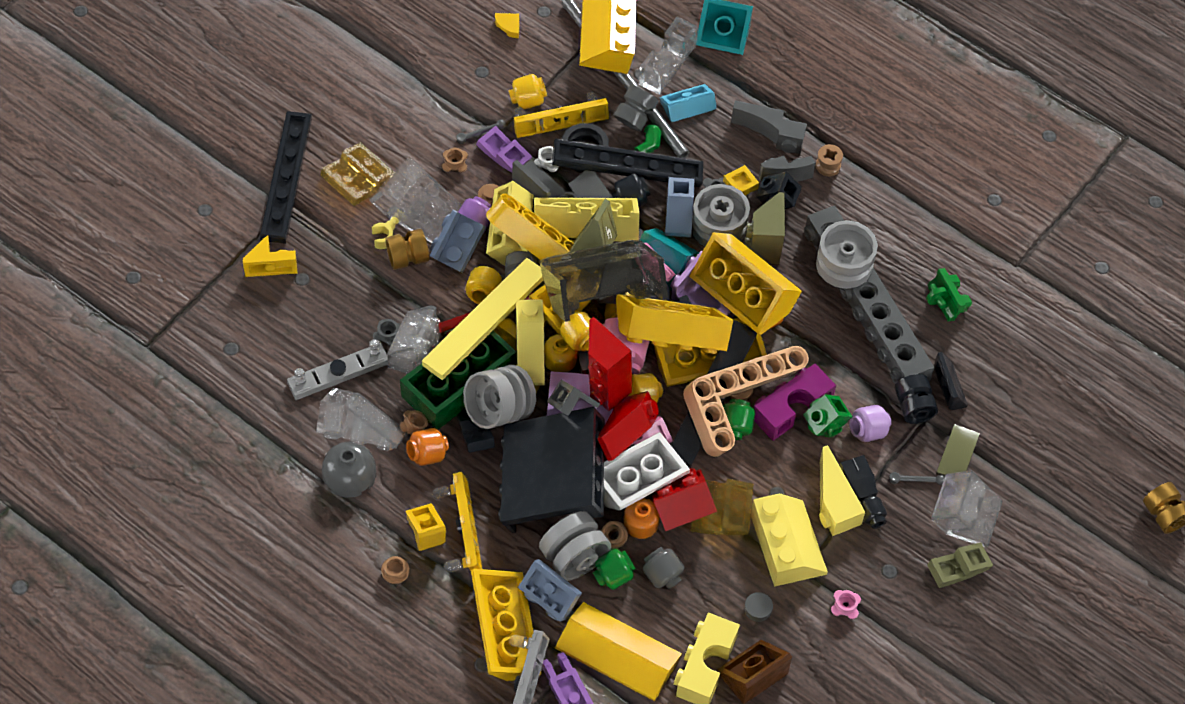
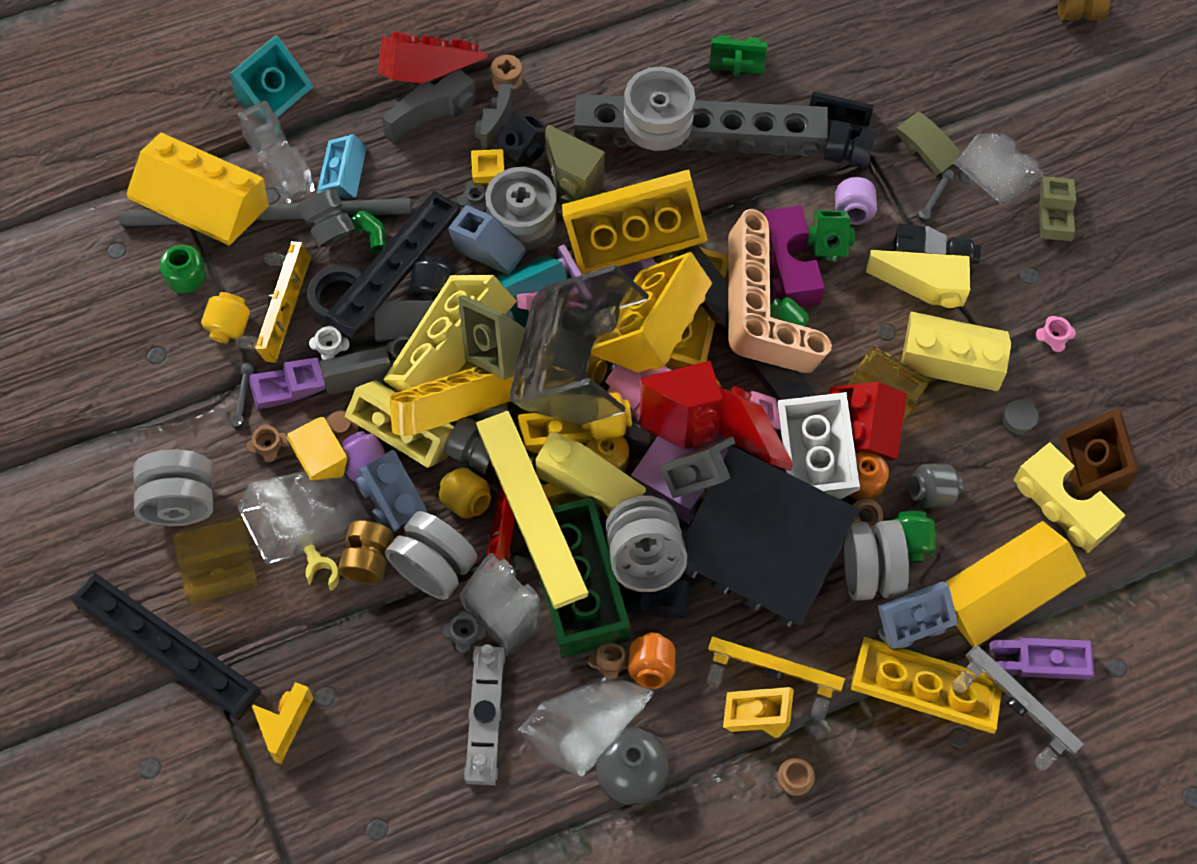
camera: 60 degrees left, 5 degrees up
yellow tile [495,13,519,38] -> none
none -> light grey wheel [133,449,213,527]
none -> green head [159,244,206,294]
none -> yellow slope [287,417,347,480]
none -> red slope [378,31,488,83]
none -> light grey wheel [385,511,478,600]

